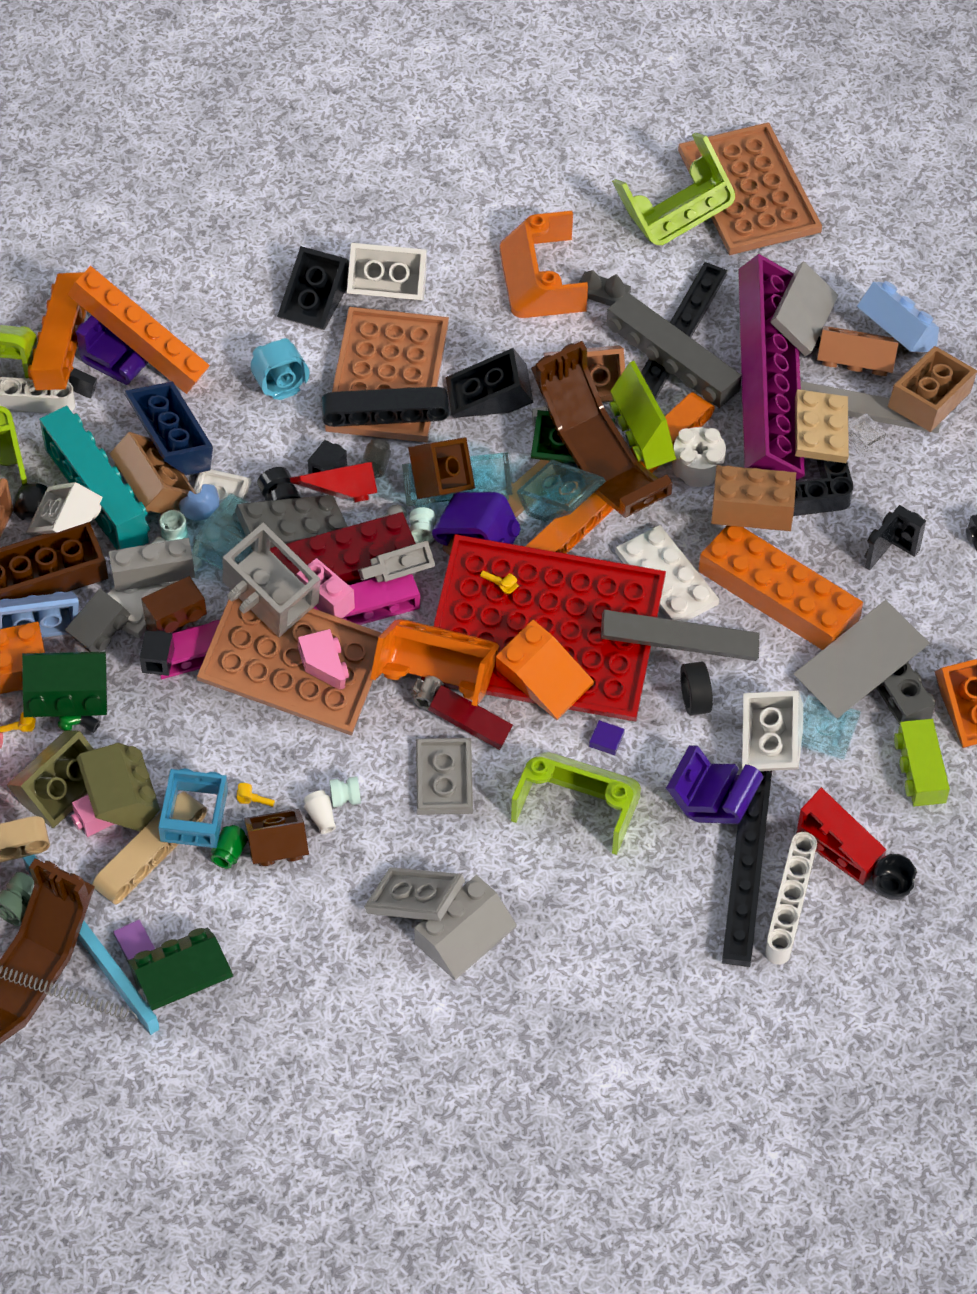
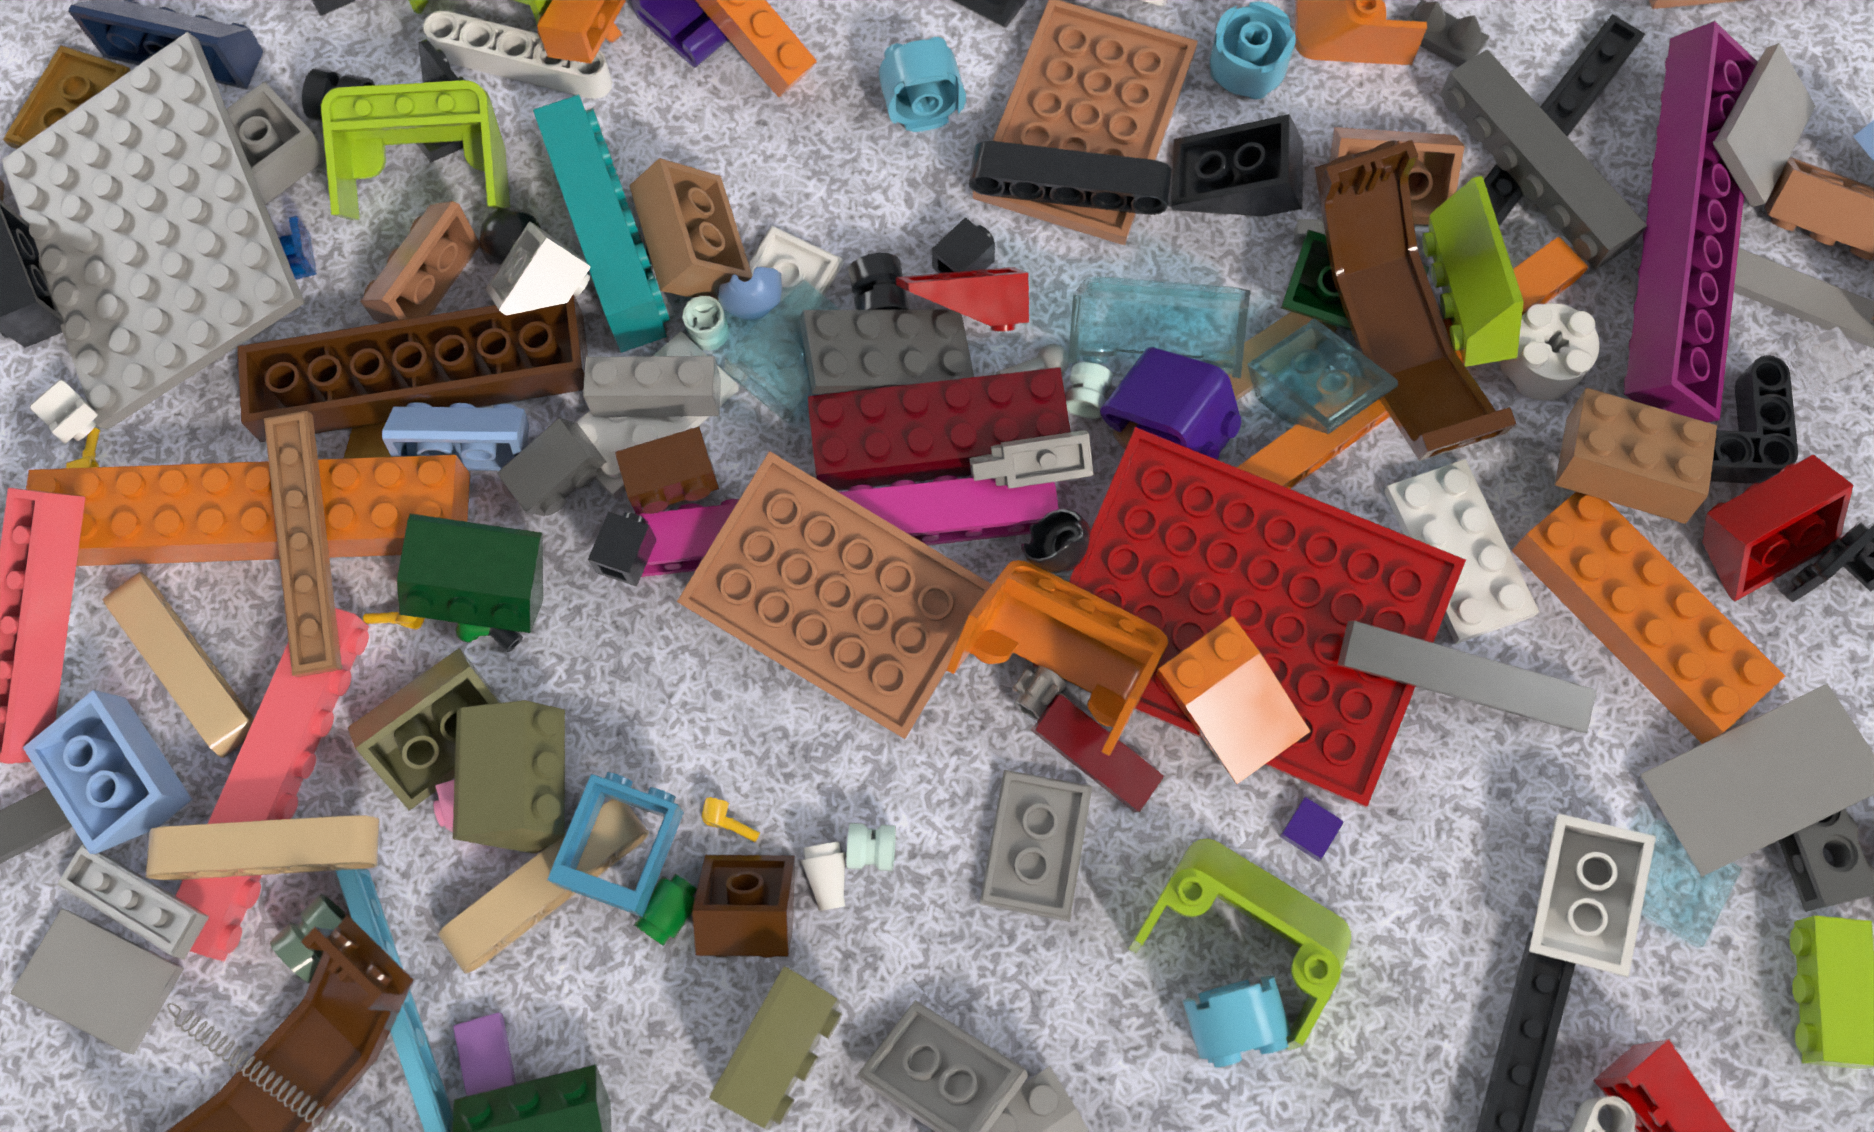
camera: 15 degrees right, 15 degrees up
black tile [69,368,97,399] -> none
dark blue slope [124,381,213,475] -> none
light grey piece [223,522,321,637] -> none
bright pink slope [297,558,355,618] -> none
bright pink slope [298,629,349,690] -> none
clear smoke brick [361,439,391,478] -> none
reddish brown slope [408,437,476,499] -> none
yellow hand [480,571,519,594] -> none
dark purple piece [666,745,763,824] -> none
black tyre [680,661,713,716] -> none
tan plate [795,389,849,463] -> none
none -> olive slope [709,966,842,1130]
none -> black hair [1021,508,1091,574]
none -> medium azure brick [1182,975,1292,1068]
none -> medium azure brick [1210,1,1296,99]
none -> red slope [1702,454,1854,602]

